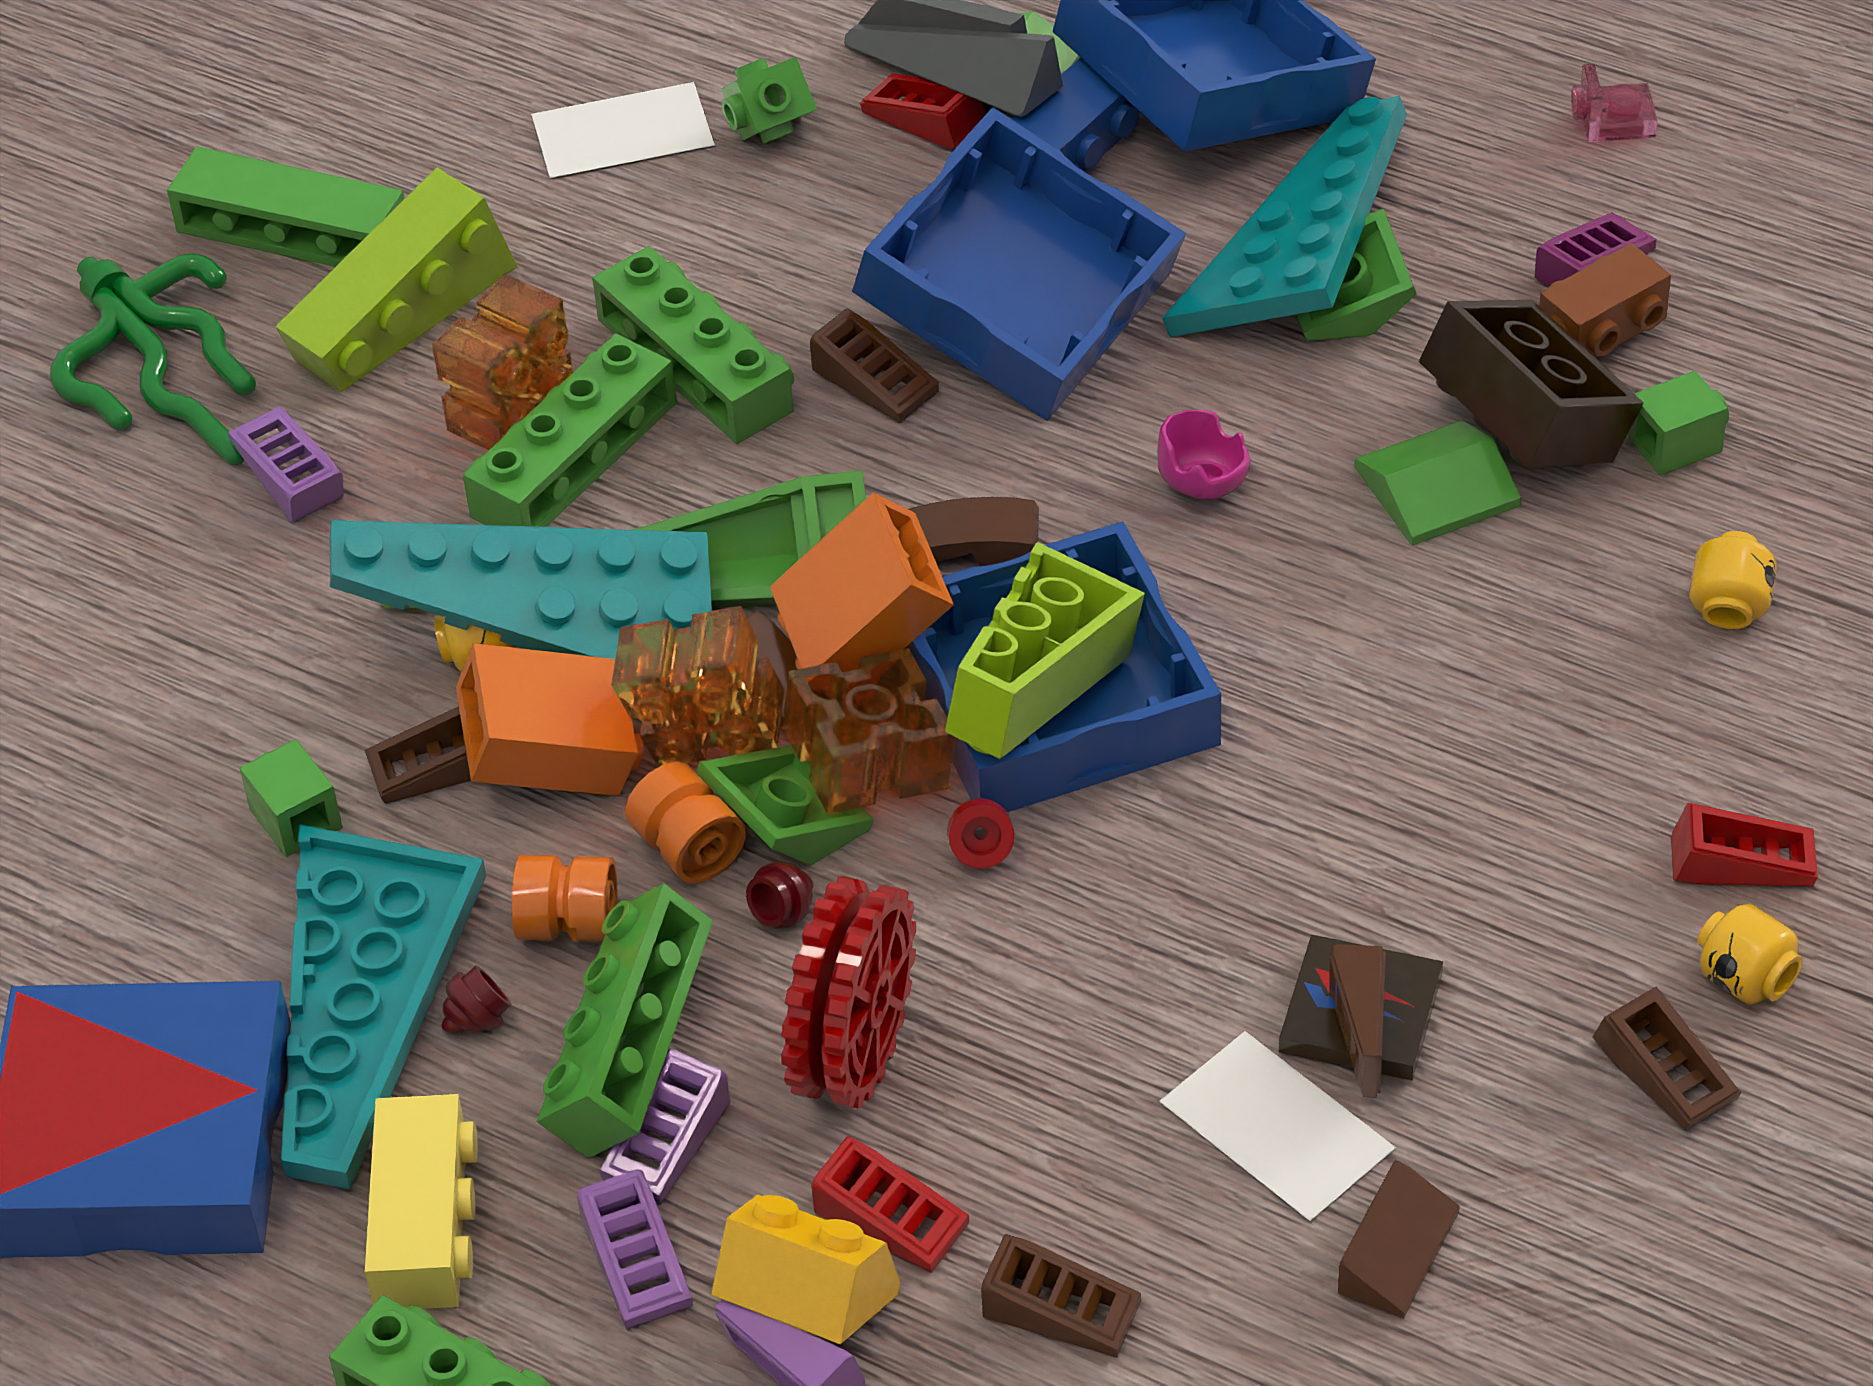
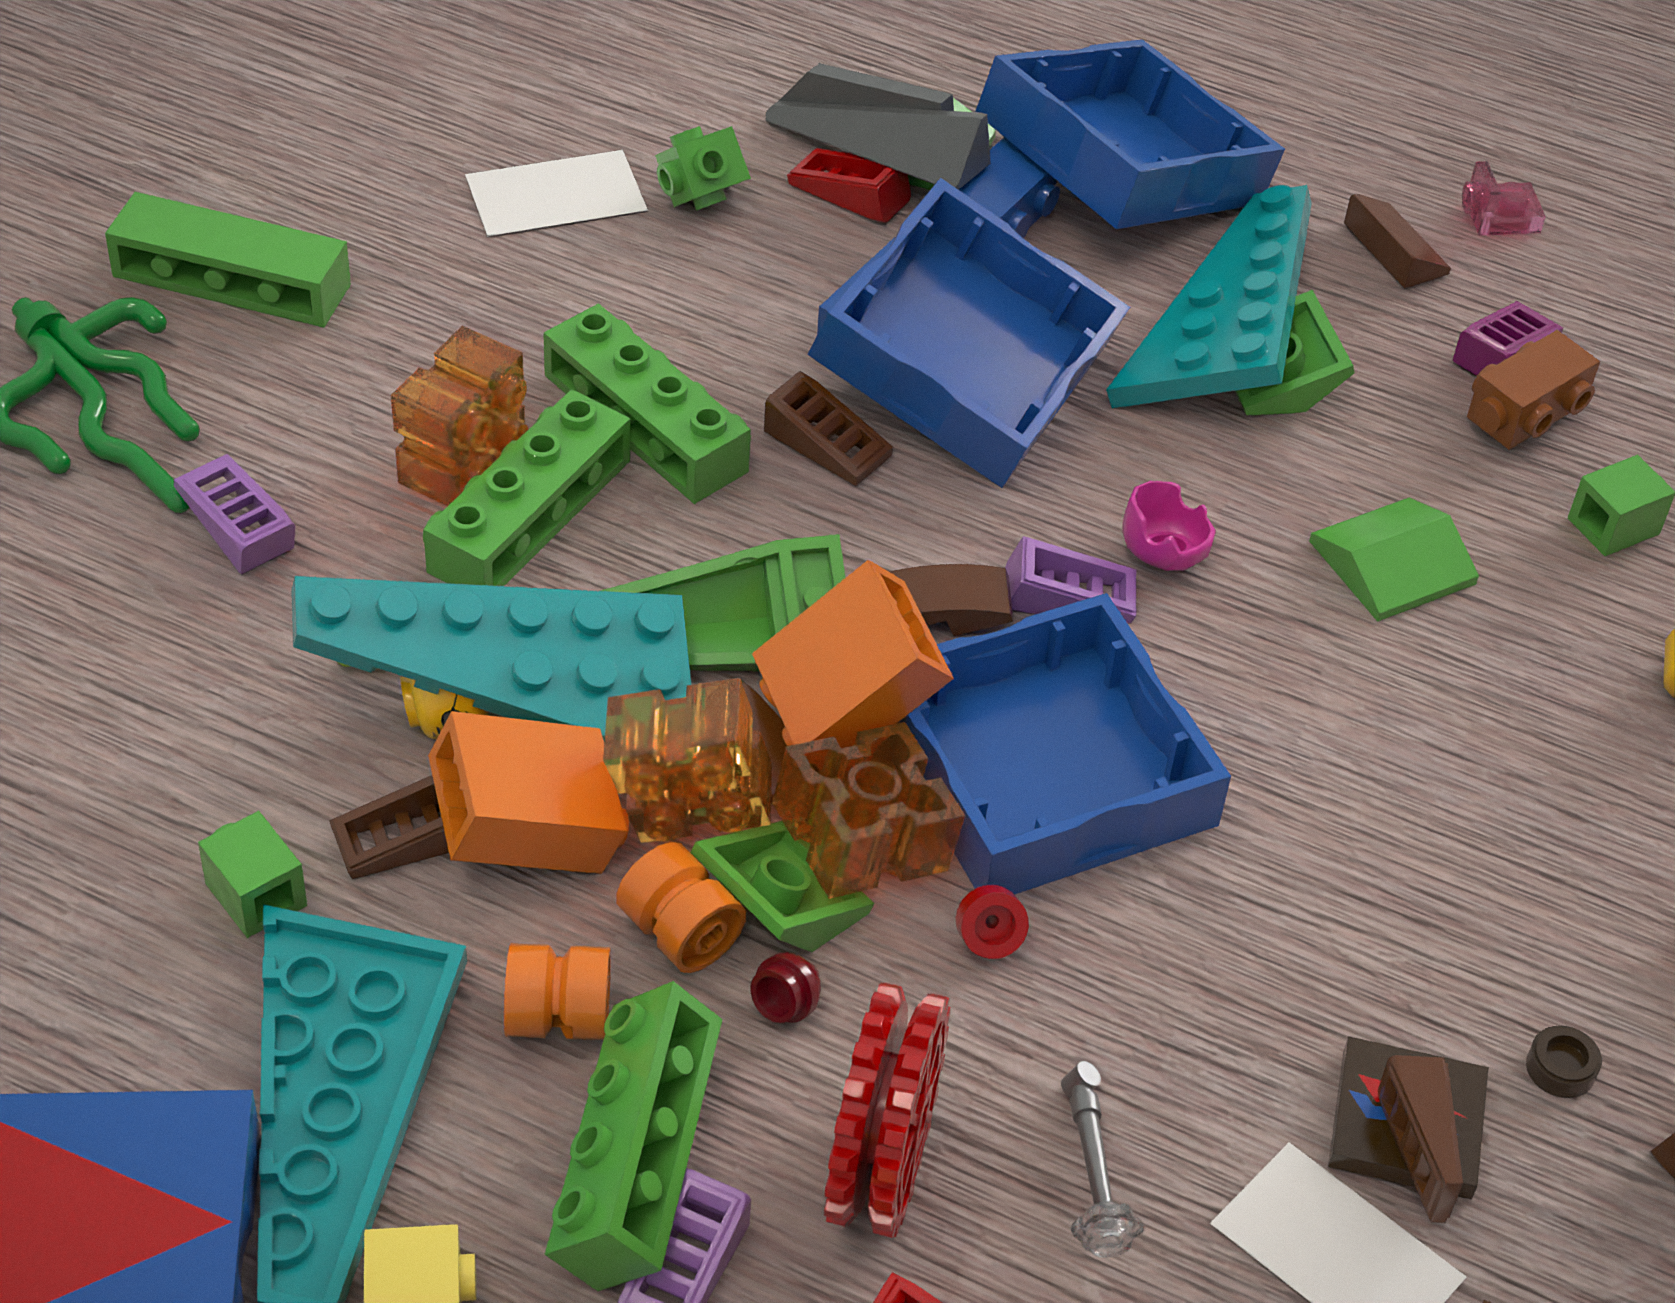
camera: 10 degrees left, 0 degrees up
lime wedge [275,167,518,392] -> none
dark red plate [441,965,512,1034] -> none
lime wedge [945,542,1145,759] -> none
dark brown brick [1418,299,1644,469] -> none
none -> medium lavender slope [1005,536,1136,623]
none -> piece [1061,1061,1145,1258]
none -> reddish brown slope [1344,193,1451,289]
none -> dark brown tile [1526,1026,1602,1098]

